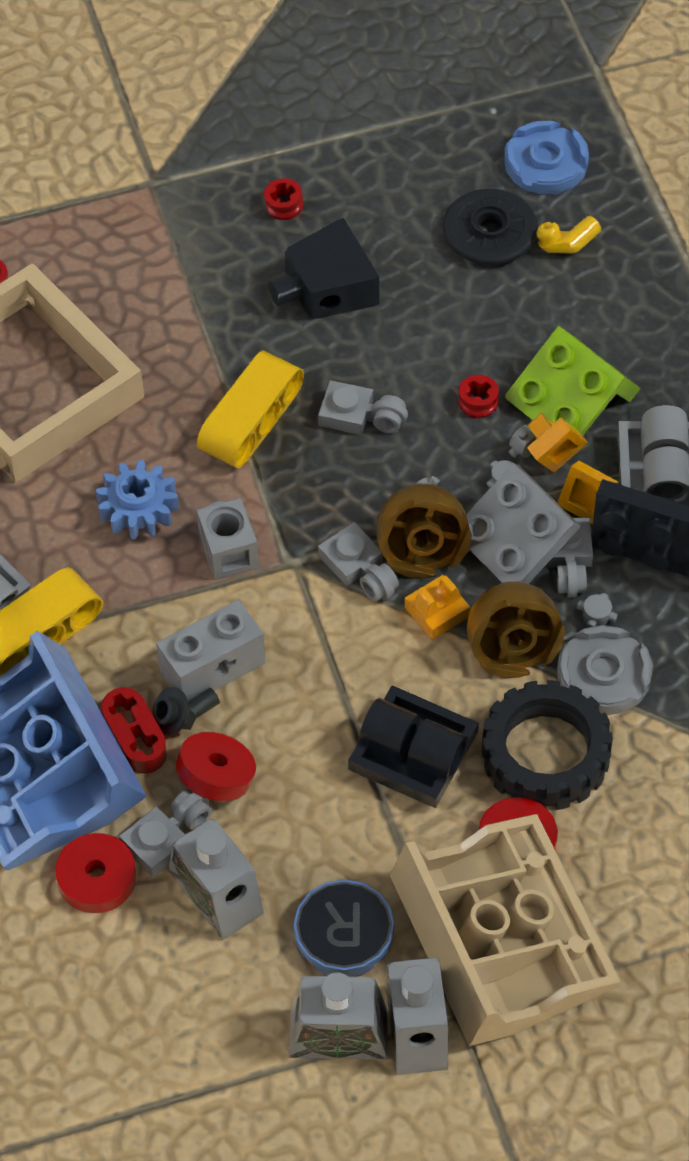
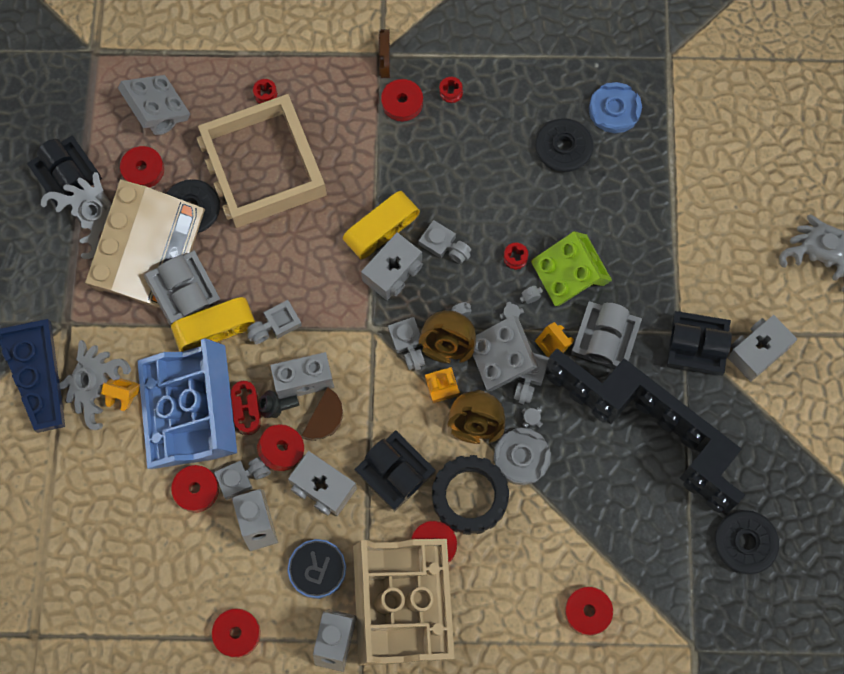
camera: 20 degrees right, 15 degrees up
medium blue gear [96,460,179,540] -> none
light grey brick [196,498,259,580] -> none
black torso [268,218,379,319] -> none
light grey torso [289,972,387,1059] -> none
light orange tile [527,413,588,473] -> none
yellow arm [536,216,601,254] -> none
none -> red piece [212,609,261,658]
none -> light grey plate [247,300,302,344]
none -> light grey brick [288,451,357,516]
none -> reddish brown tile [302,387,343,441]
none -> light grey brick [361,232,423,301]
none -> reddish brown tile [379,29,390,78]
none -> red piece [381,79,423,122]

